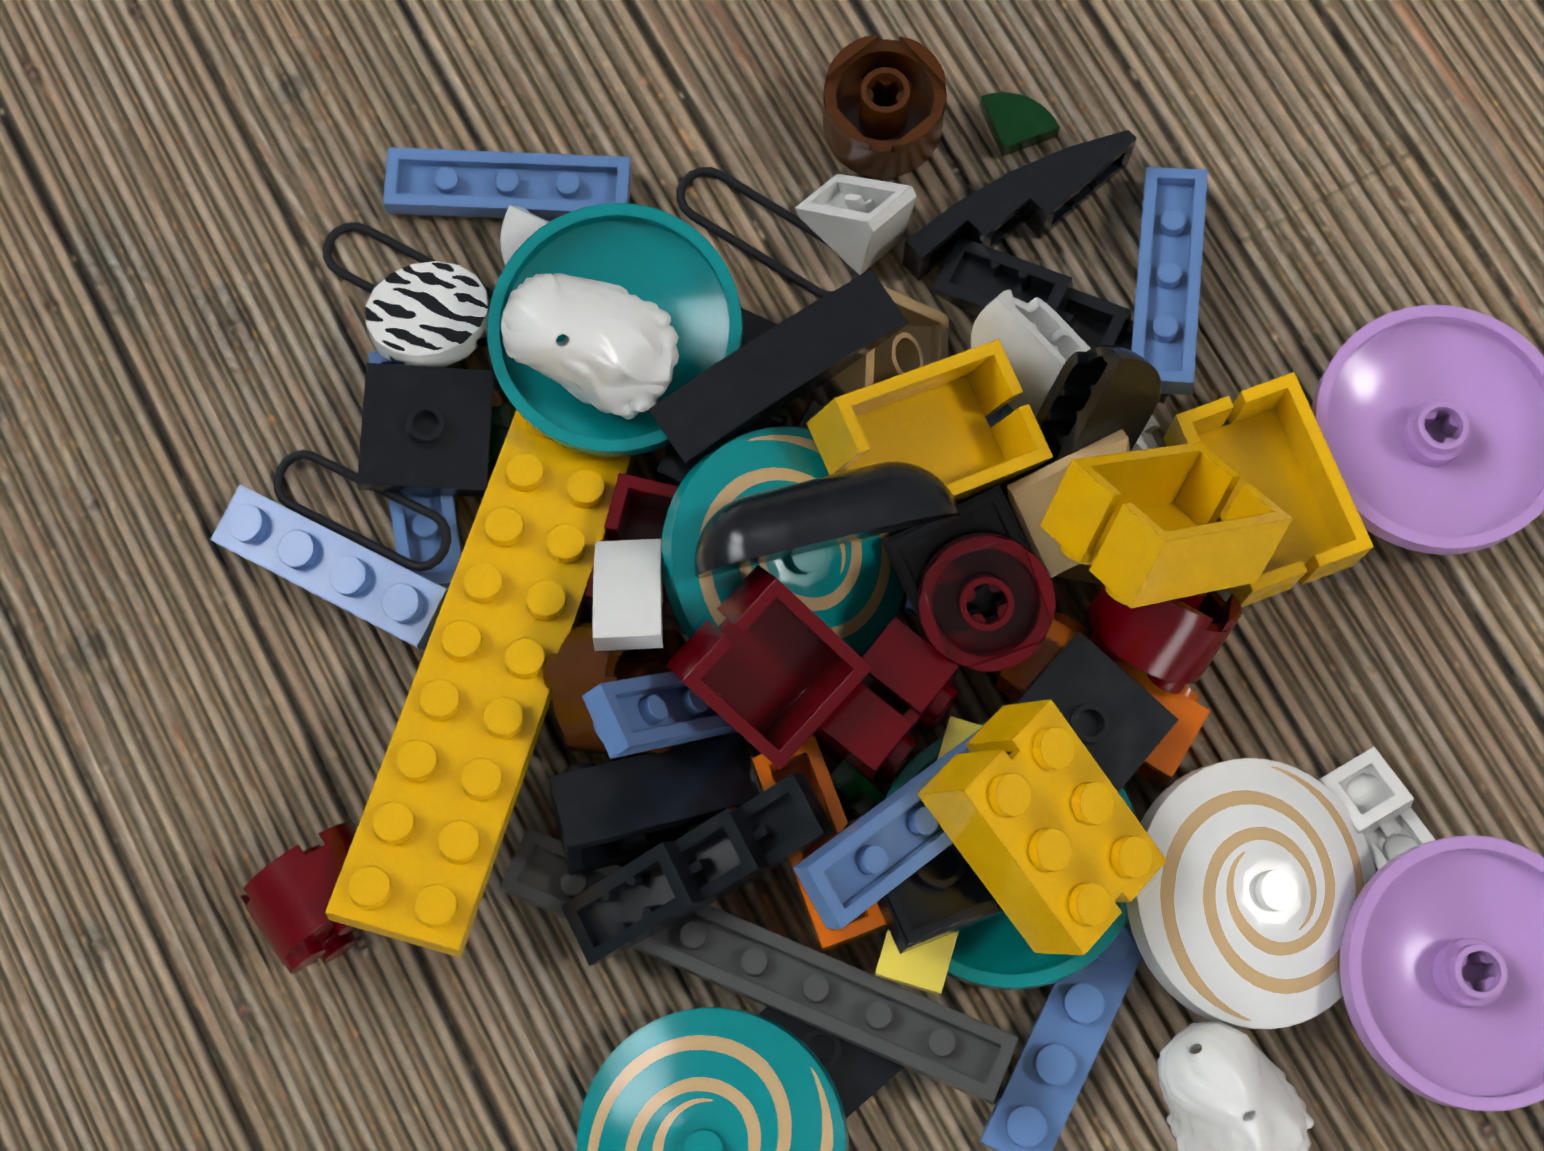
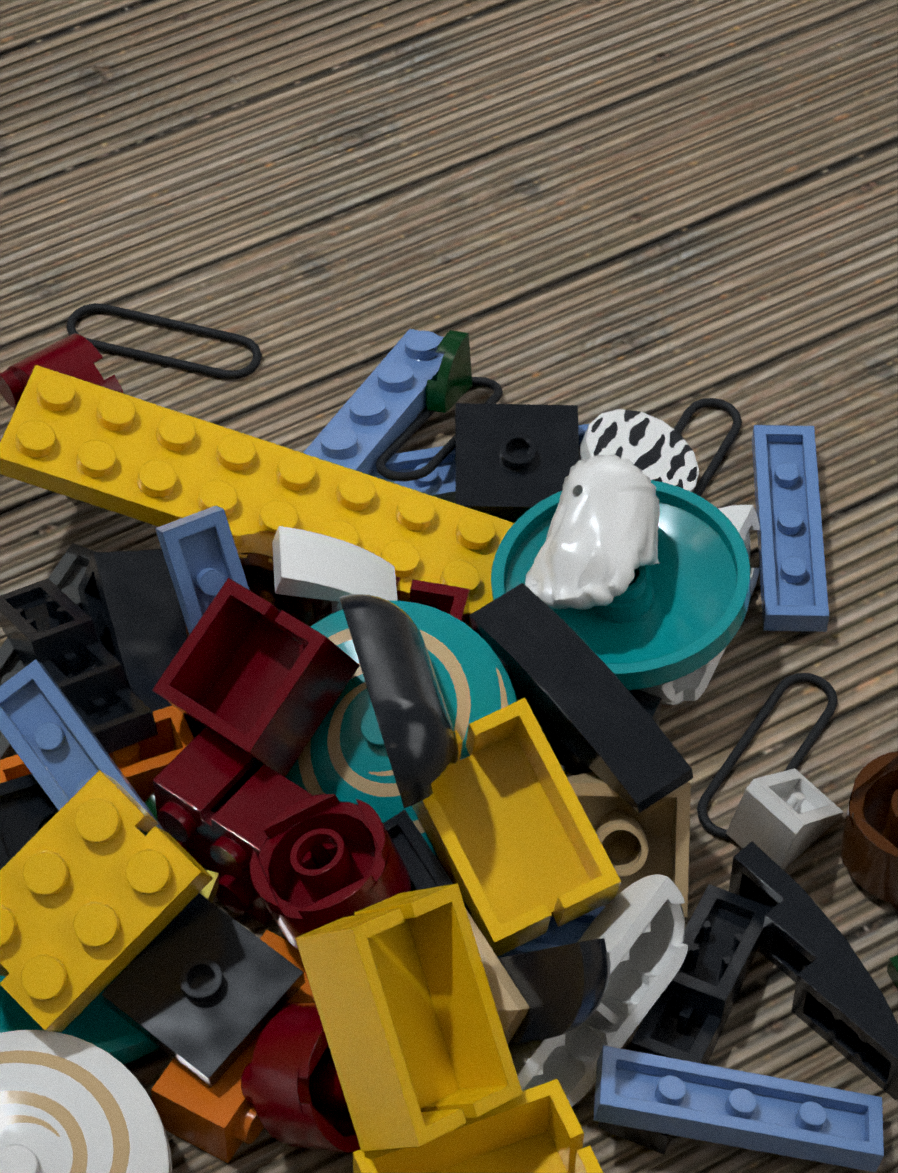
camera: 85 degrees right, 25 degrees down
none -> black piece [66,303,262,379]
none -> dark green tile [426,330,472,413]

